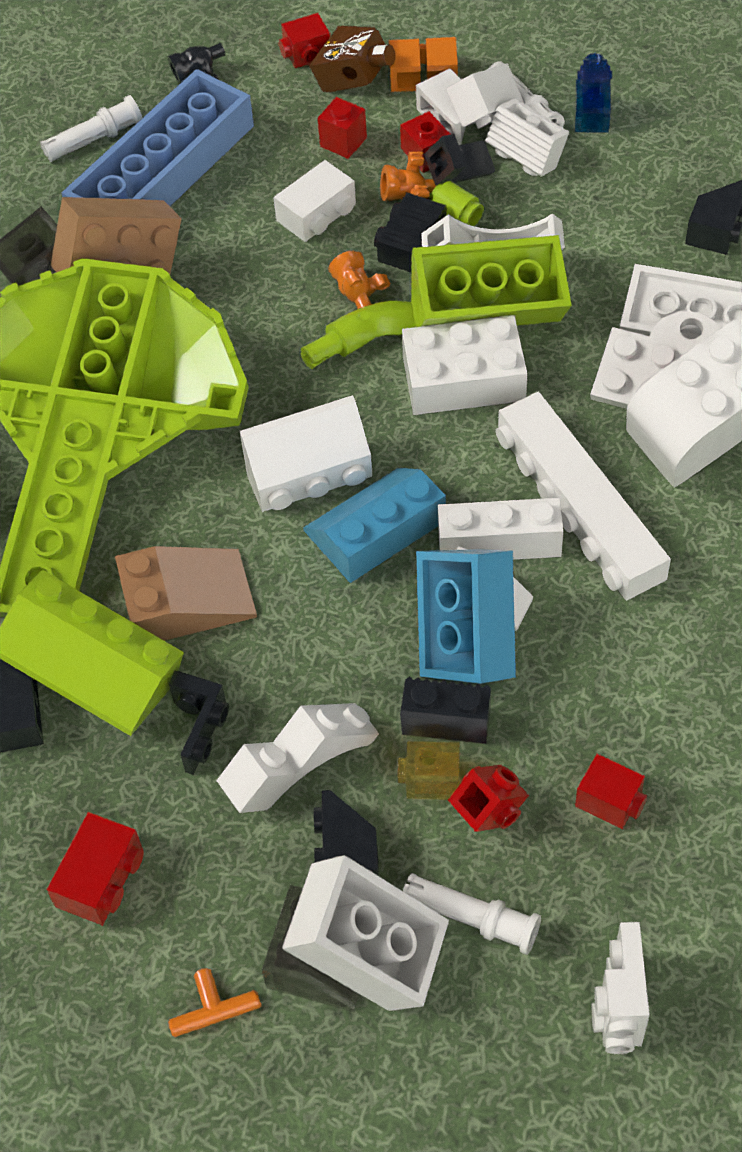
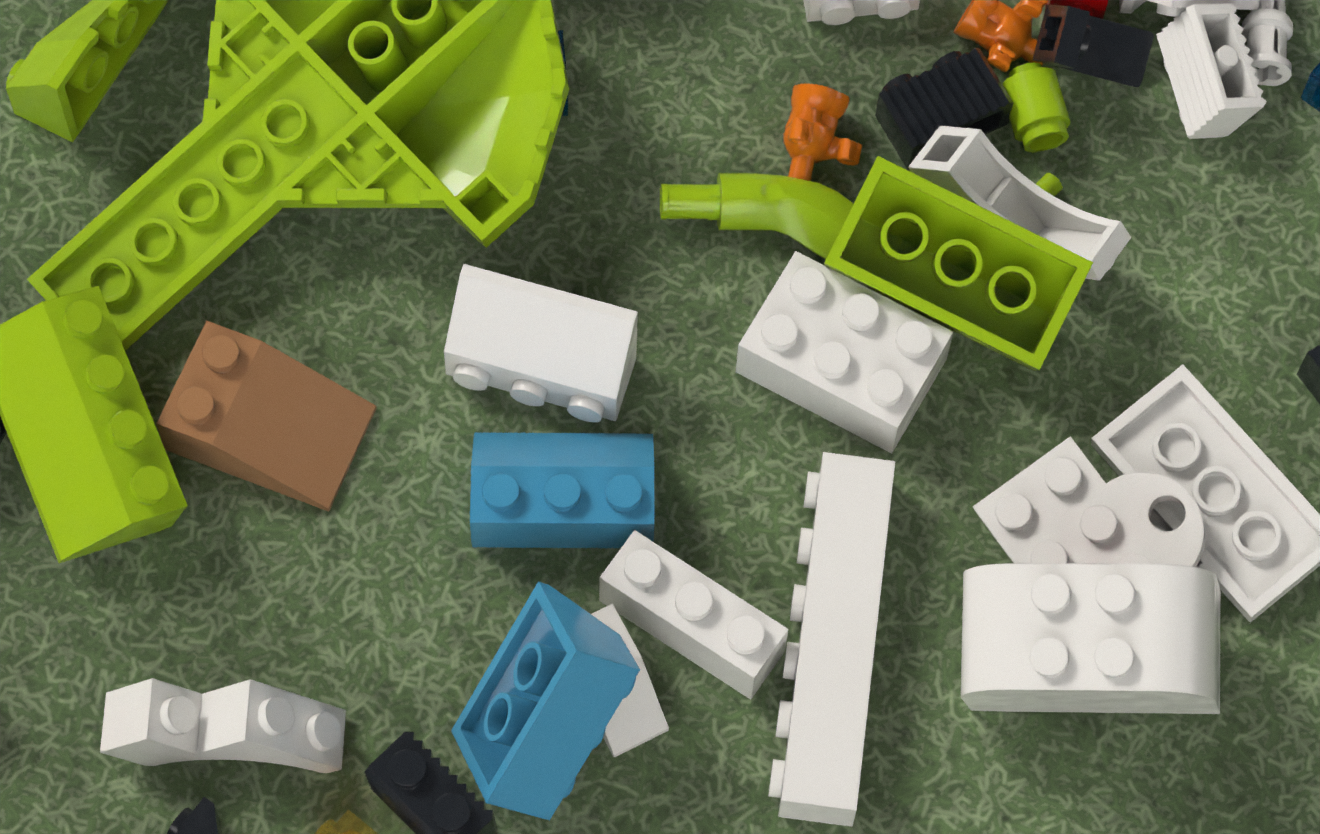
camera: 30 degrees right, 10 degrees up
black bracket [169,670,229,775] -> none

